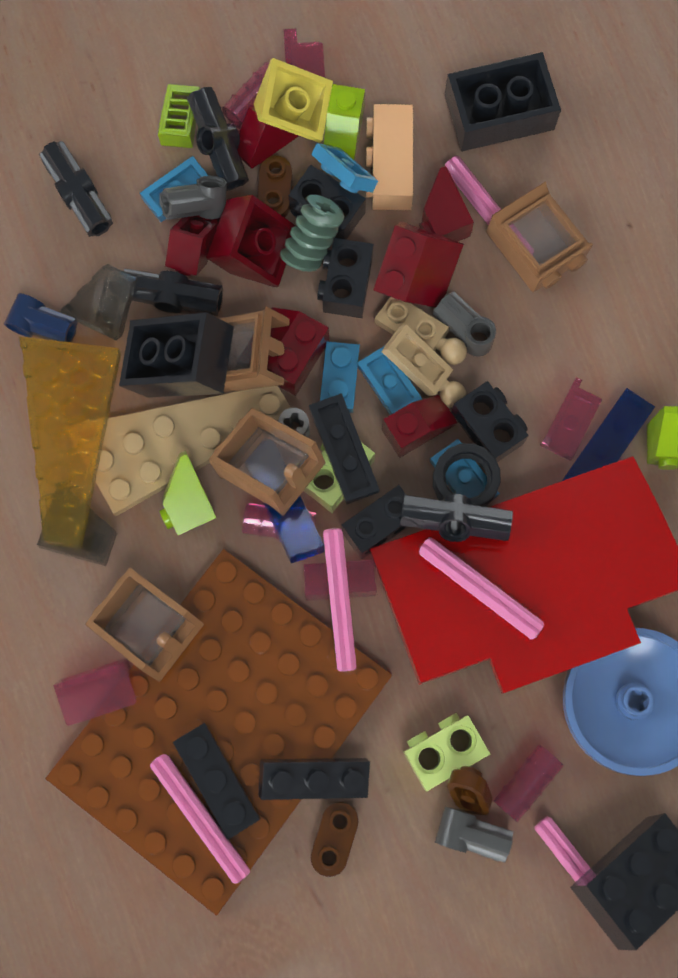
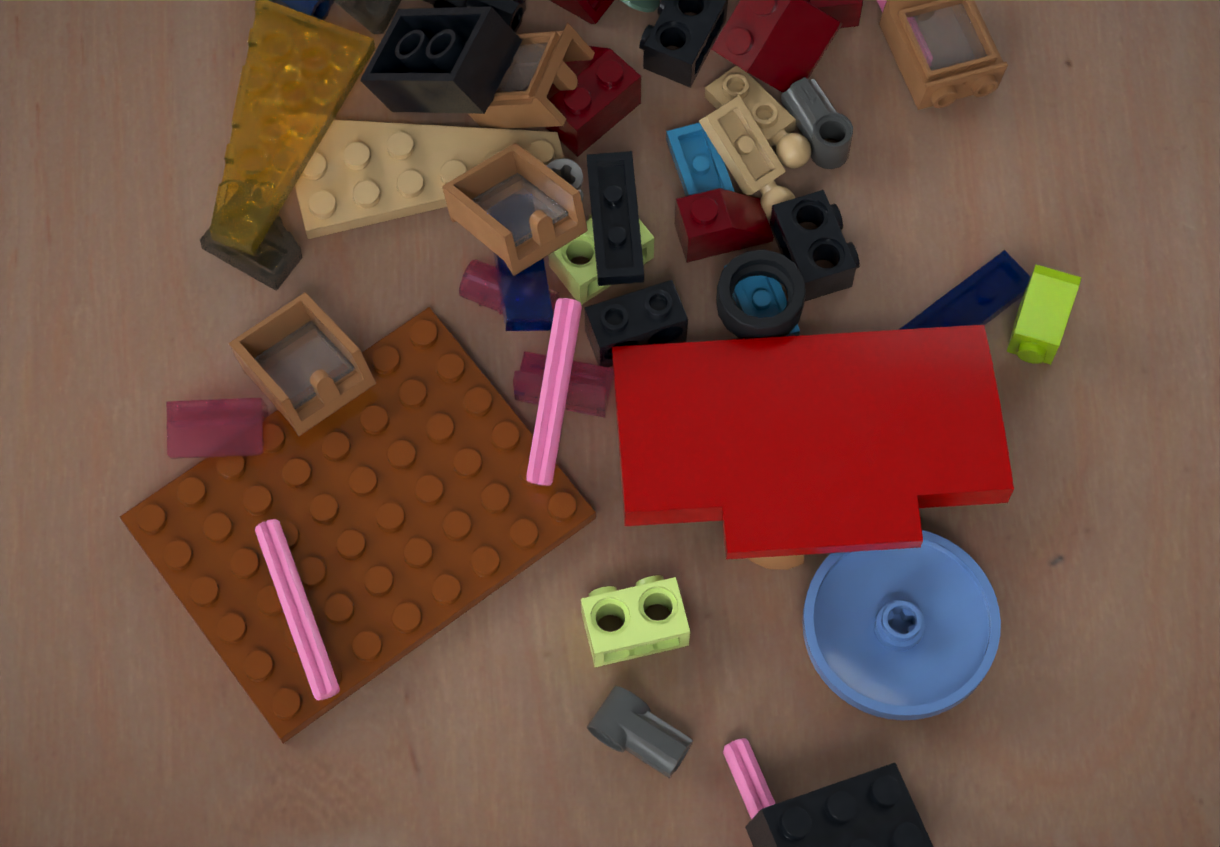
camera: 15 degrees right, 10 degrees down
lime slope [159,451,216,535] -> none
black plate [173,723,261,840] -> none
black plate [258,758,370,800] -> none
reddish brown plate [311,802,358,877] -> none
dark azure plate [320,341,360,413] -> none
black piece [400,494,513,542] -> none
bright pink axle [419,538,544,639] -> none
reddish brown plate [447,766,493,815] -> none
clear pink axle [493,744,564,823] -> none
clear pink panel [540,377,602,461] -> none

